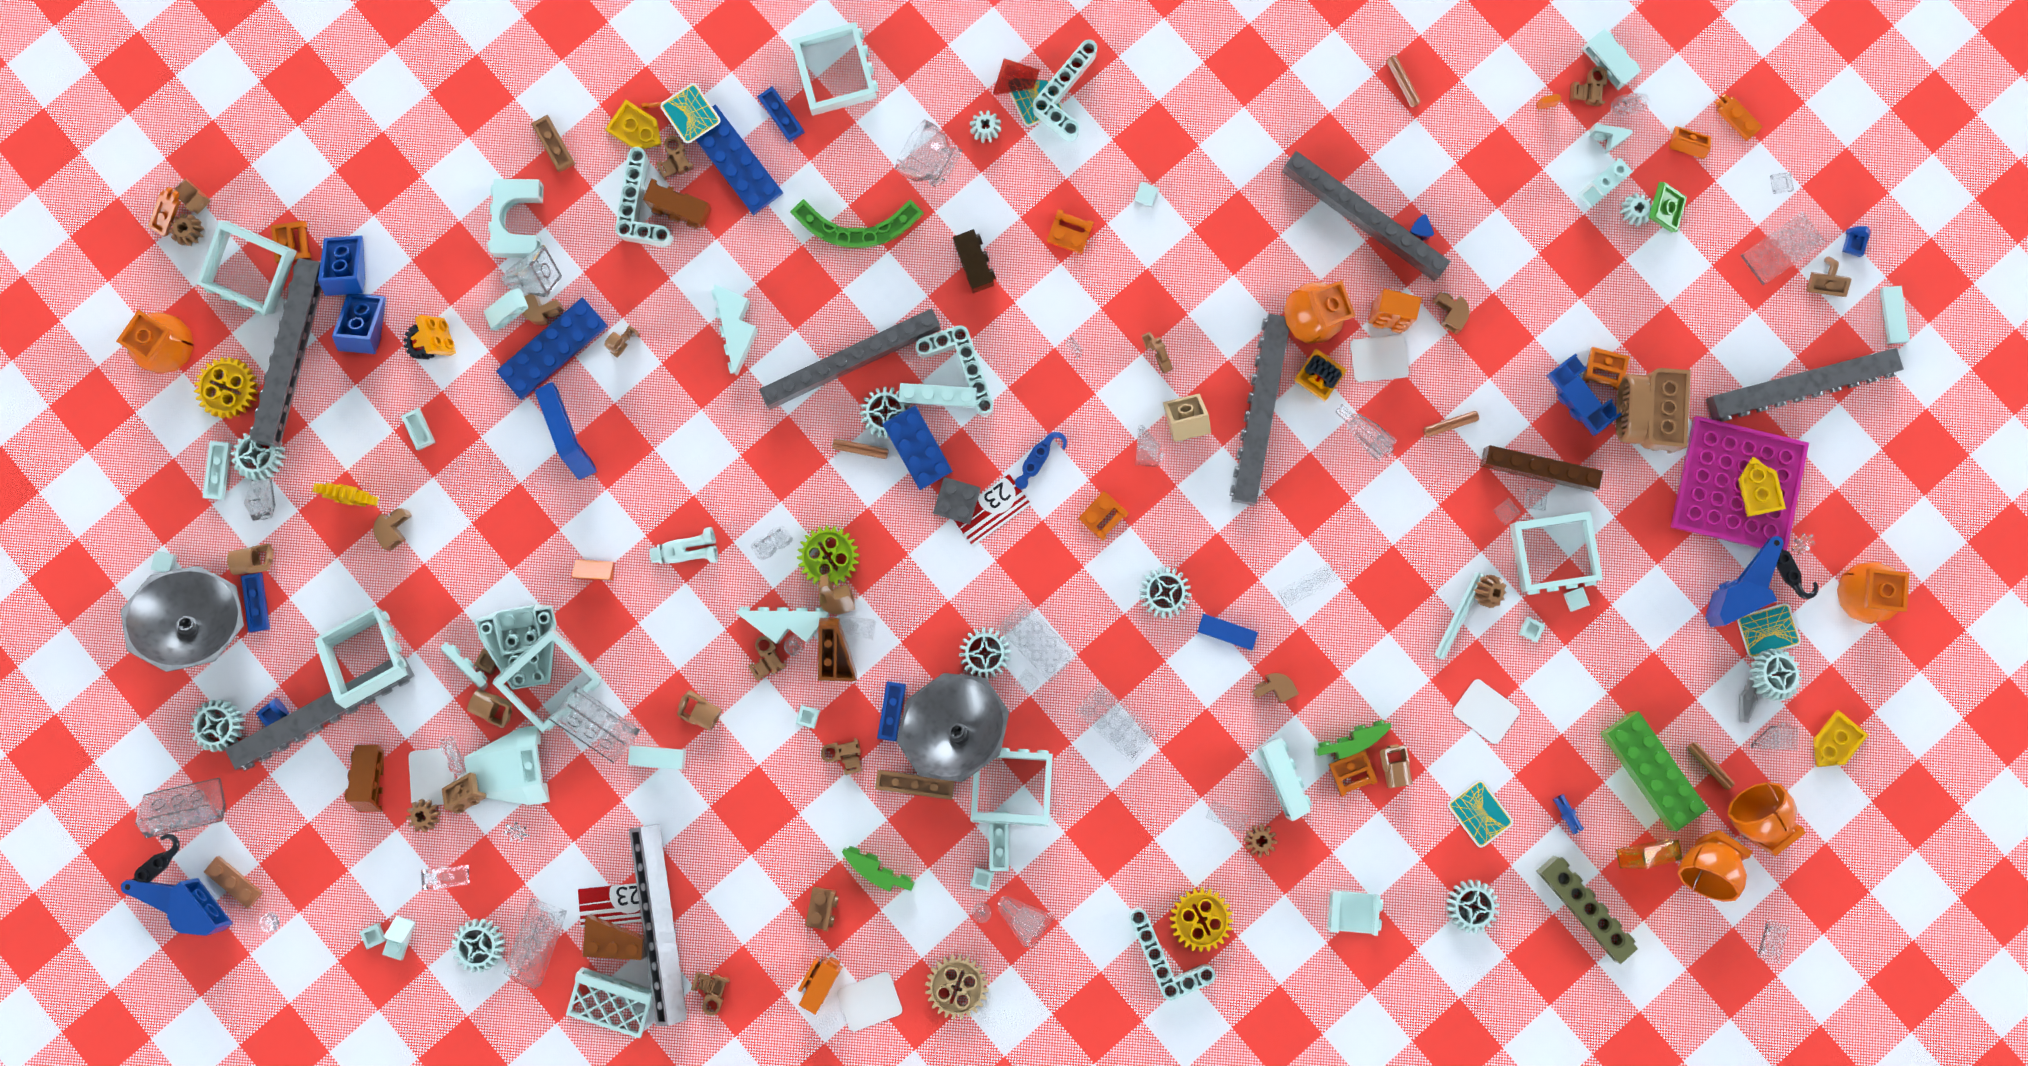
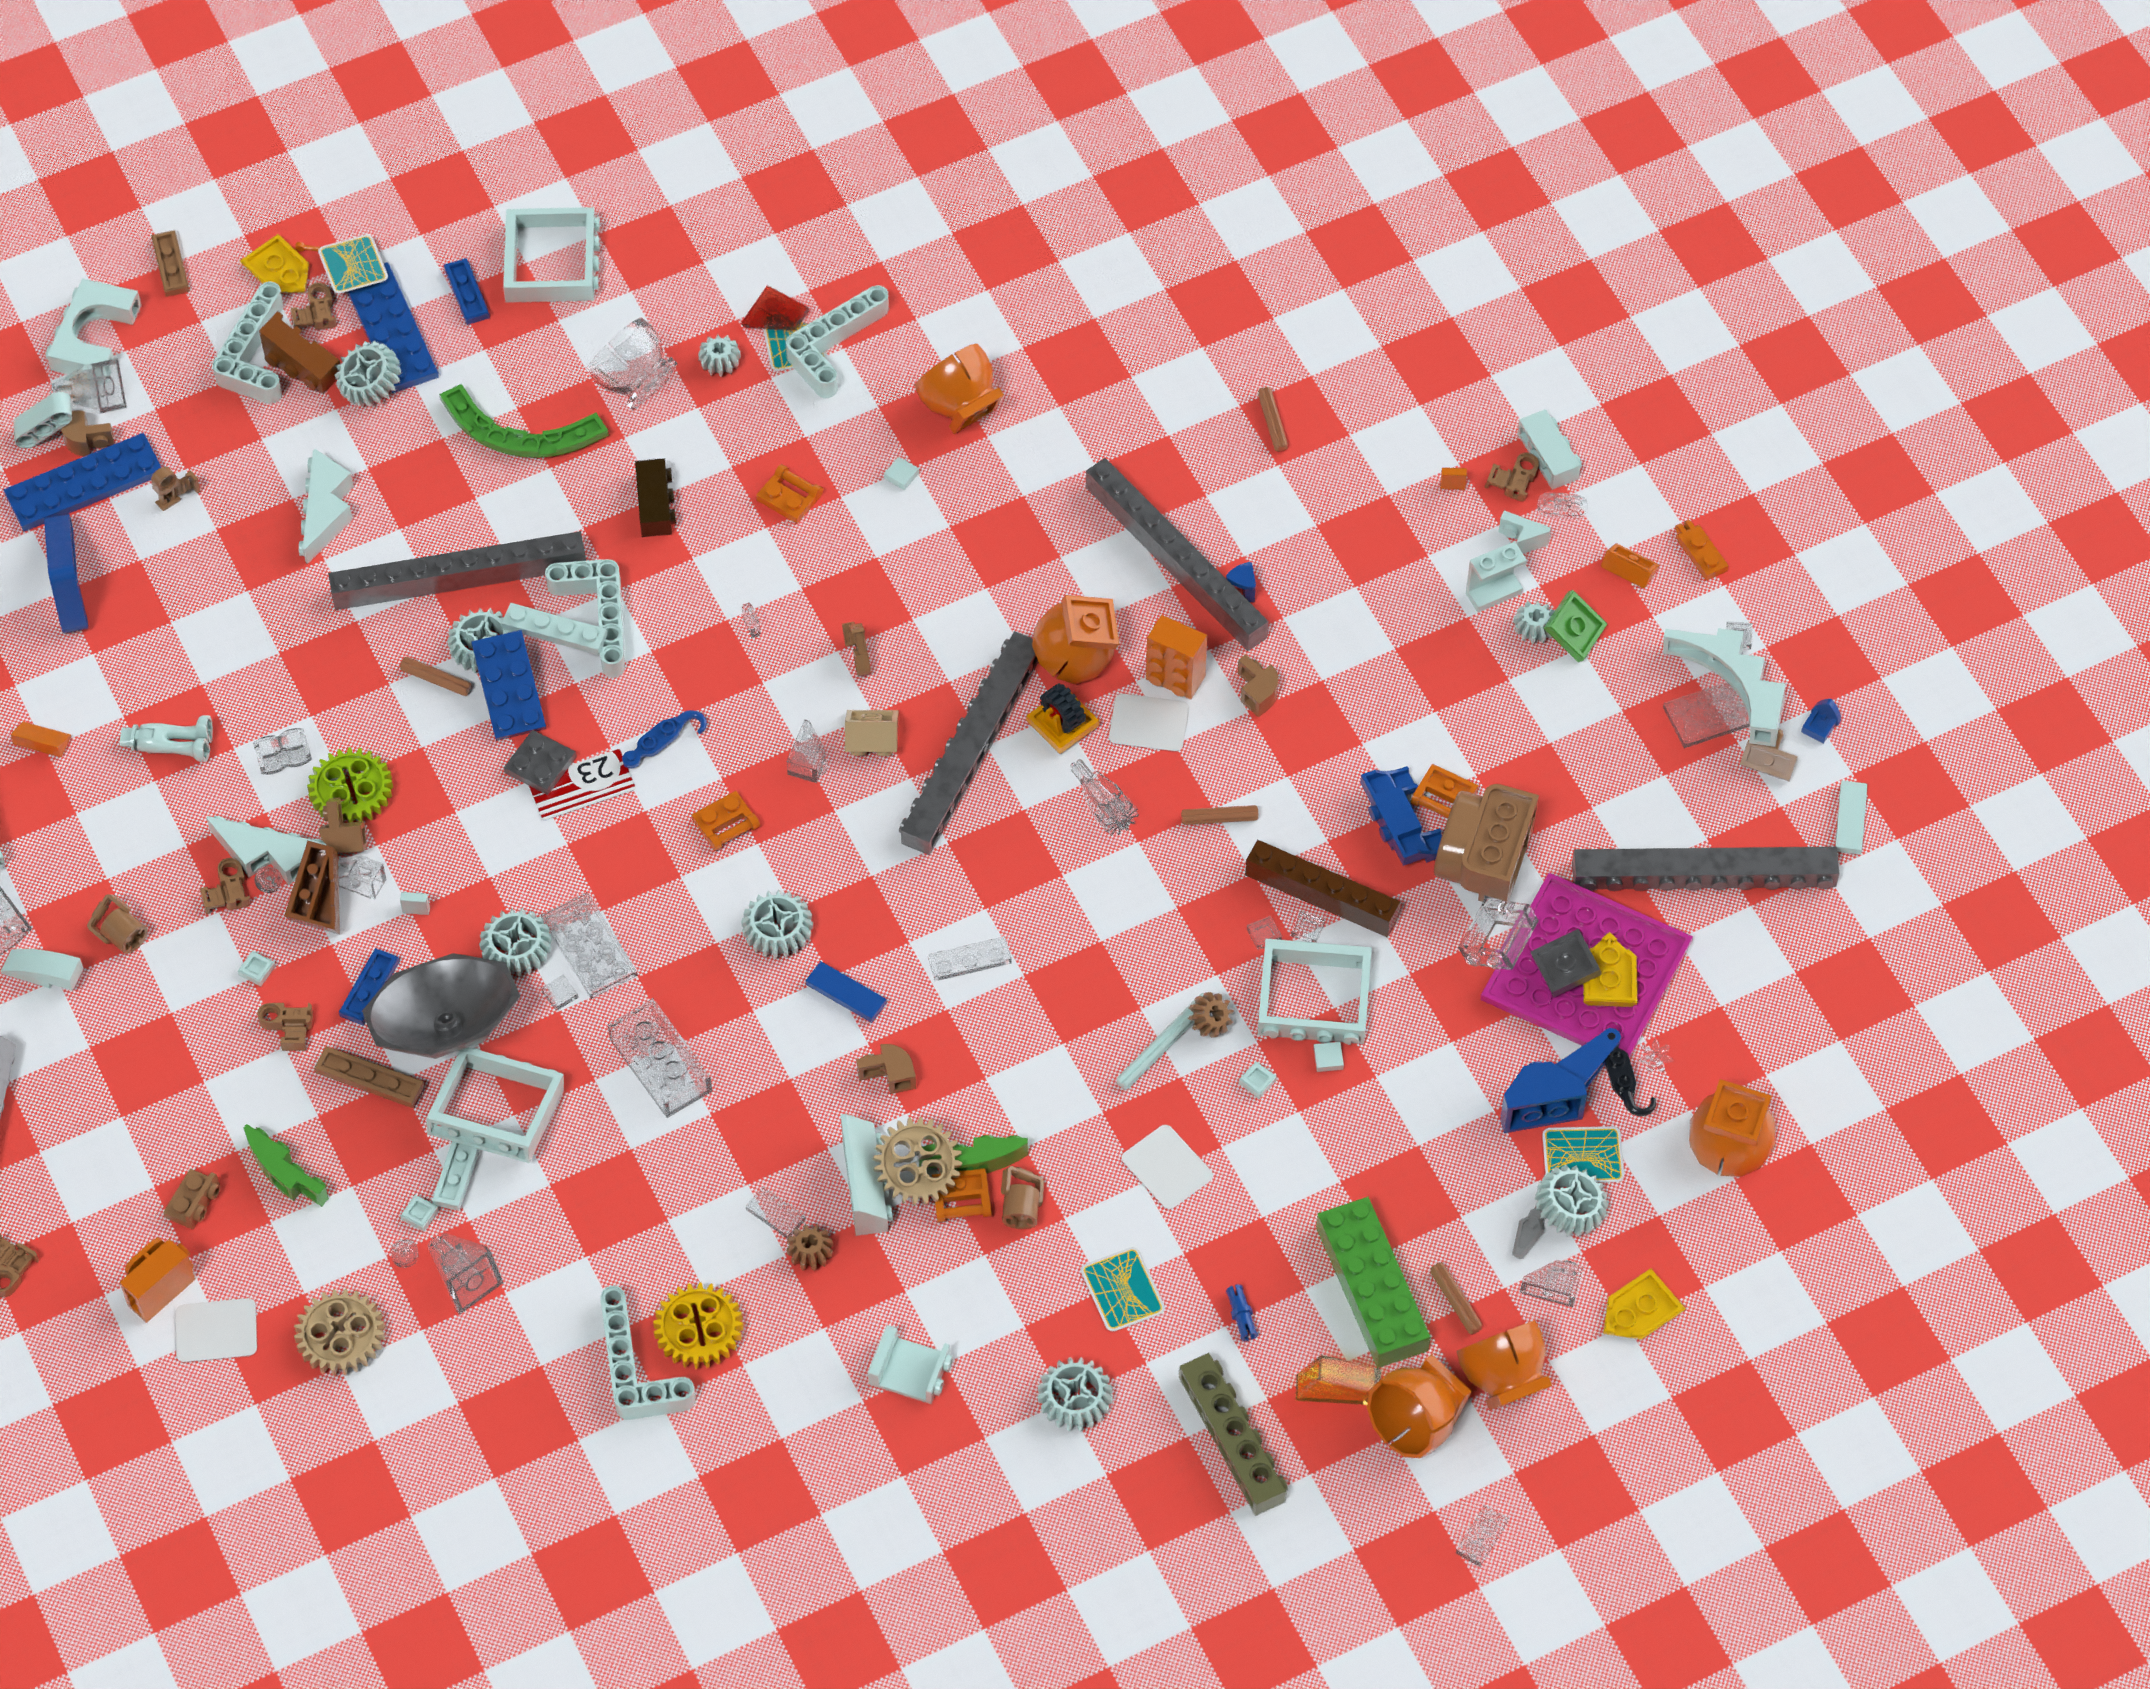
camera: 10 degrees right, 25 degrees down
none -> light aqua gear [334,341,402,407]
none -> tile [400,892,430,915]
none -> tan gear [873,1117,962,1206]
none -> orange plate [914,343,1004,435]
none -> clear window [1458,899,1539,970]
none -> flat silver plate [1531,929,1602,997]
none -> light aqua arch [1663,628,1786,747]

